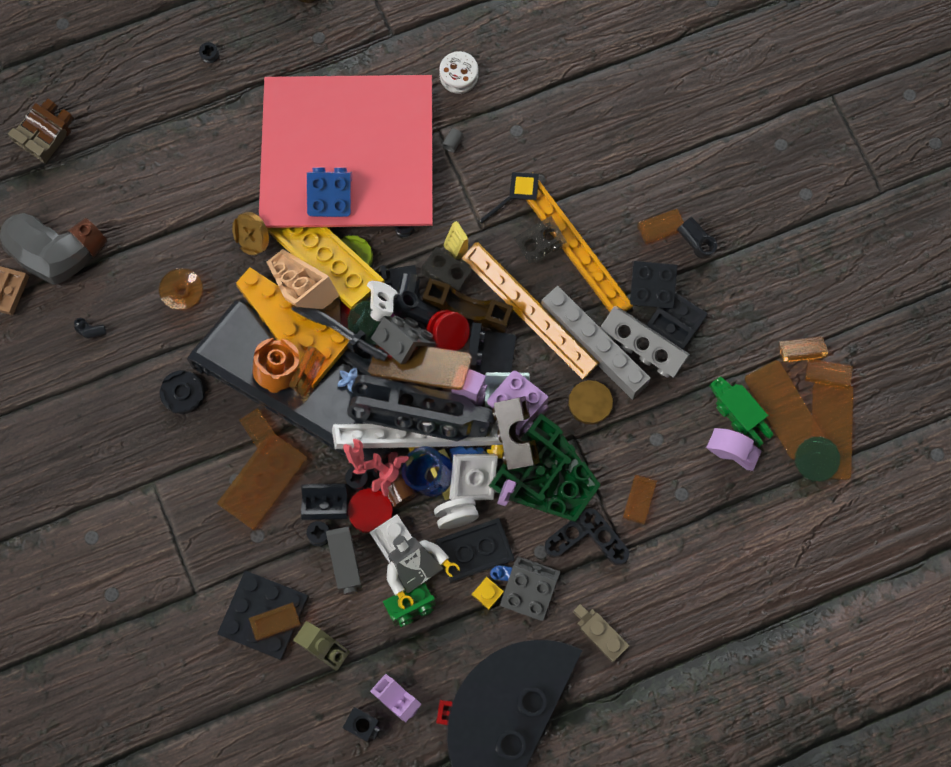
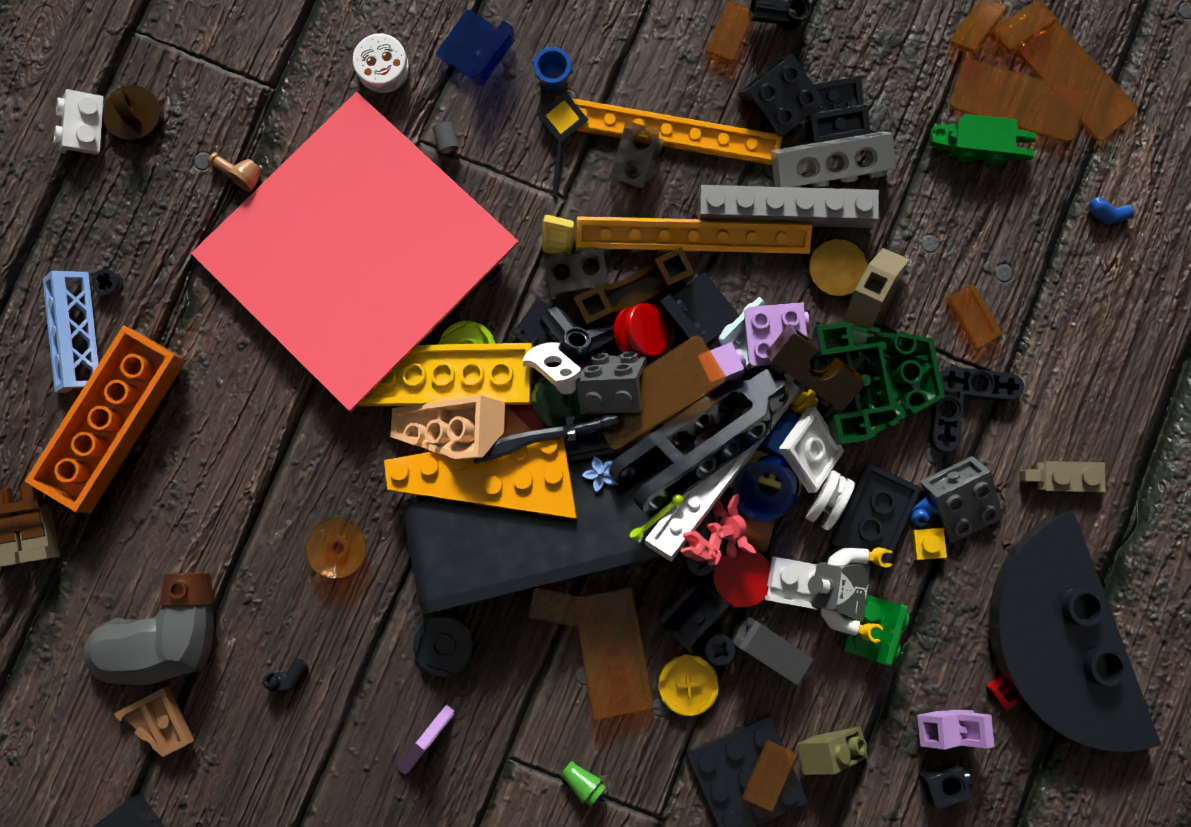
camera: 45 degrees left, 10 degrees up
pearl gold tile [232,212,269,255] -> none
orange brick [252,338,299,393] -> none
clear orange tile [289,346,326,397] -> none
blue bracket [307,167,352,217] -> none
lavender tile [497,480,516,506] -> none
lavender brick [706,428,761,471] -> none
clear green tile [794,437,840,481] -> none
none -> orange brick [24,325,187,513]
none -> light blue fence [43,271,98,393]
none -> medium nougat bar [207,152,262,193]
none -> lavender tile [397,704,454,775]
none -> clear blue bracket [436,9,515,87]
none -> blue piece [532,47,573,92]
none -> bright green cone [560,761,606,807]
none -> lime hinge [629,494,684,542]
none -> yellow tile [658,654,719,716]
none -> dark tan slope [843,248,910,329]
none -> blue arm [1089,197,1134,225]

